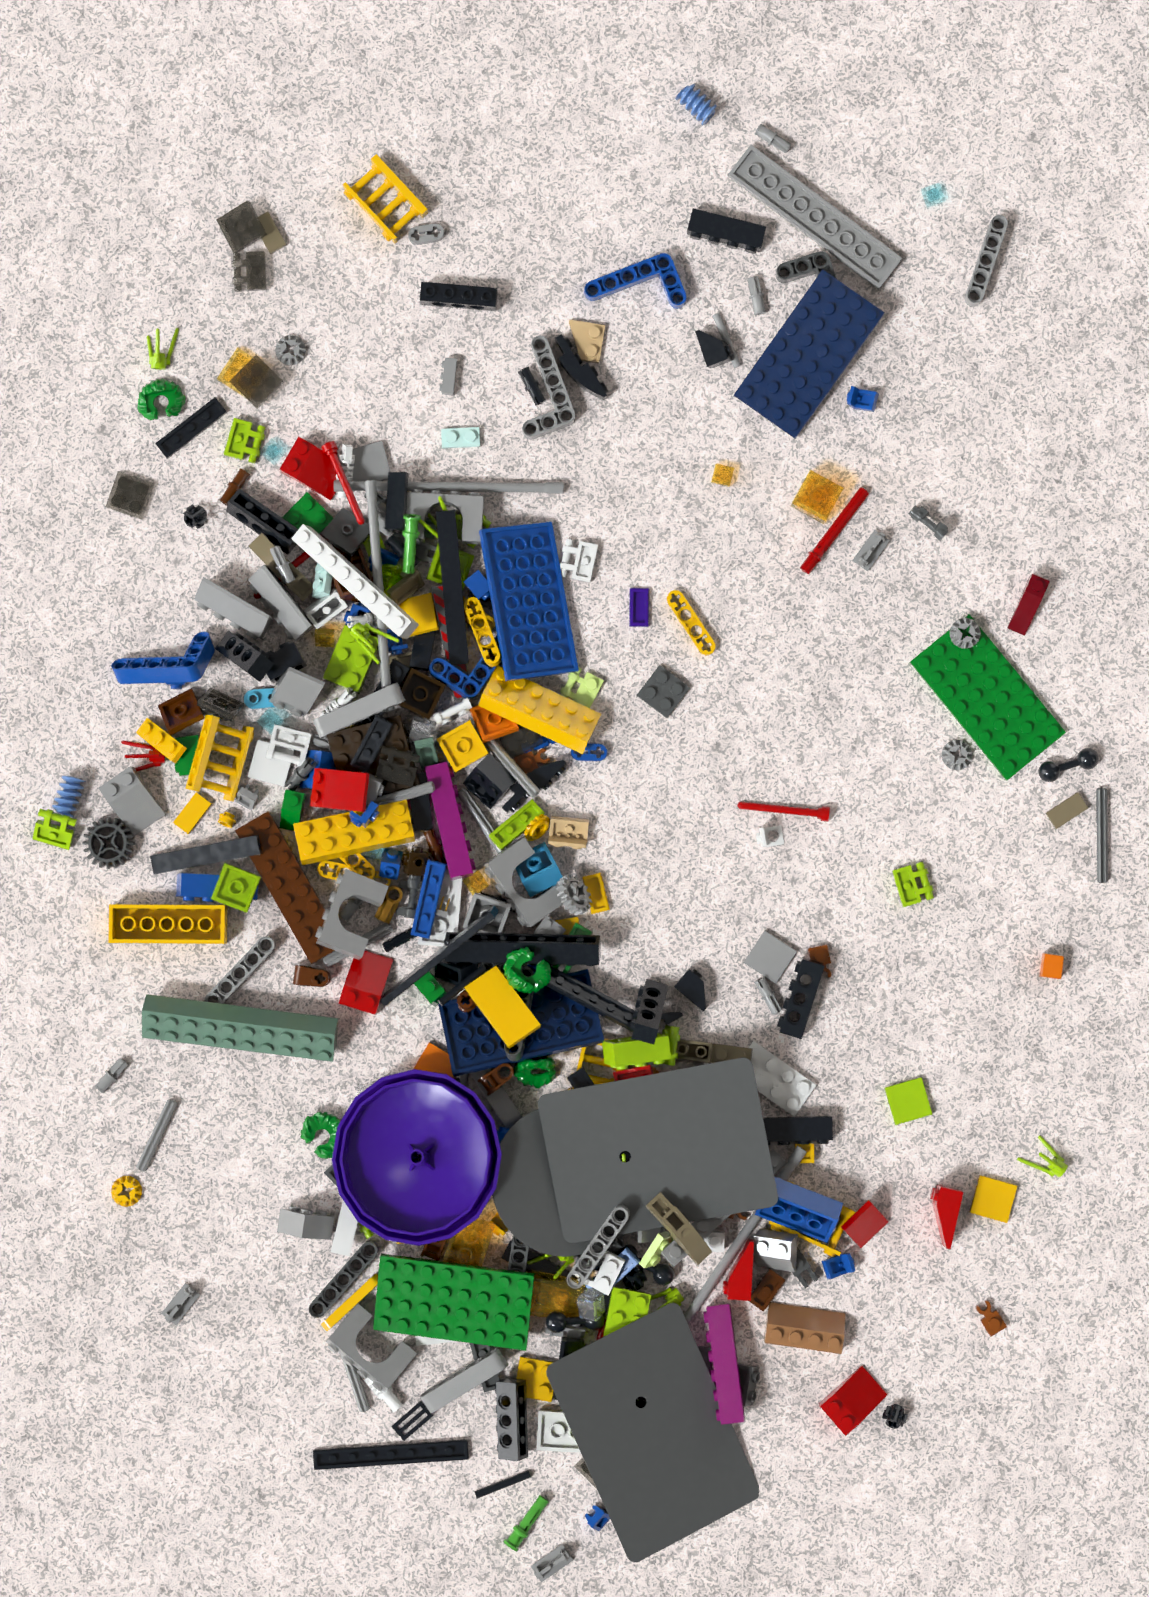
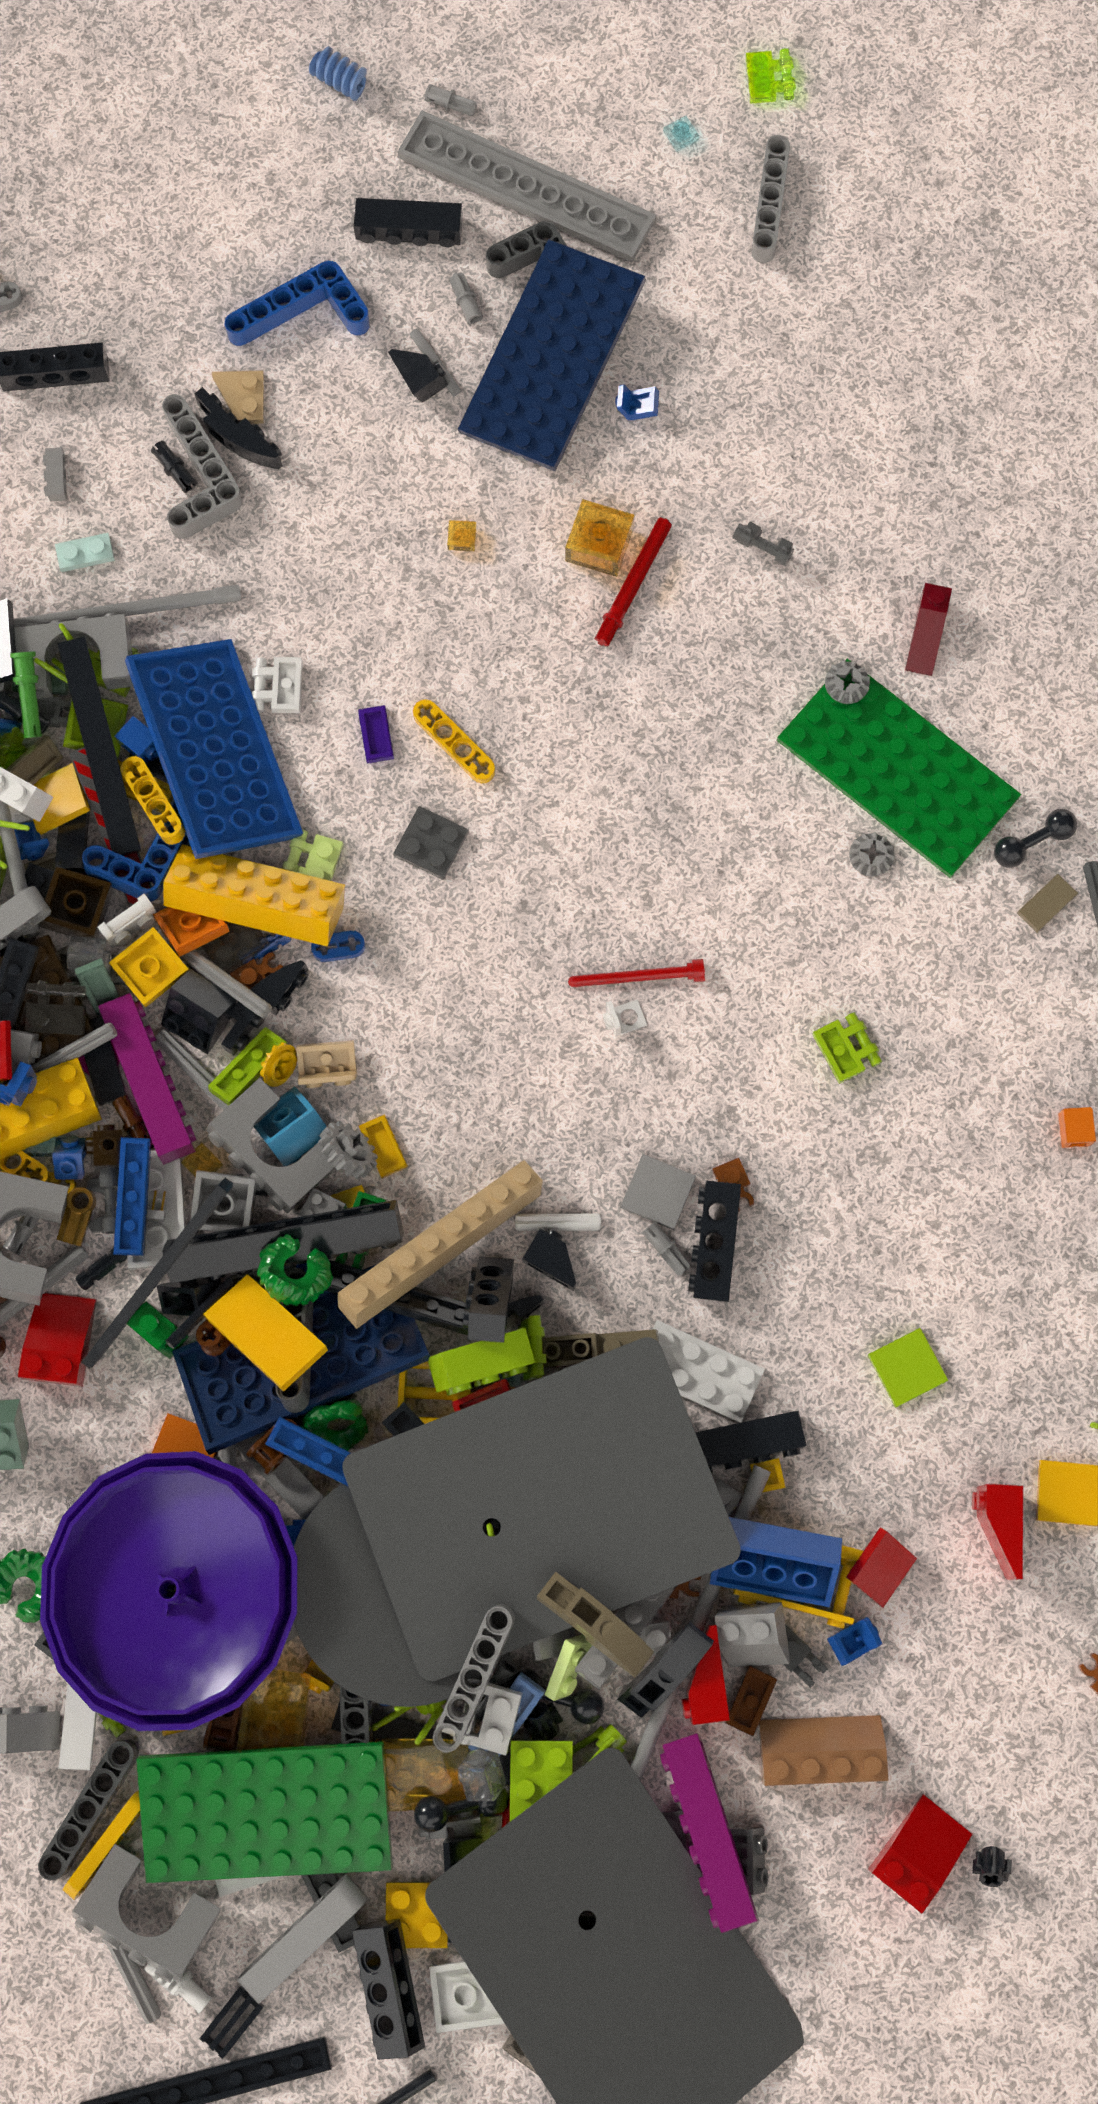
camera: 10 degrees left, 10 degrees down
light grey hinge [852,530,890,571] -> none
none -> blue tile [265,1417,351,1487]
none -> tan brick [338,1160,543,1329]
none -> white axle [515,1213,601,1231]
none -> black slope [617,1622,714,1718]
none -> clear neon green plate [745,48,796,104]

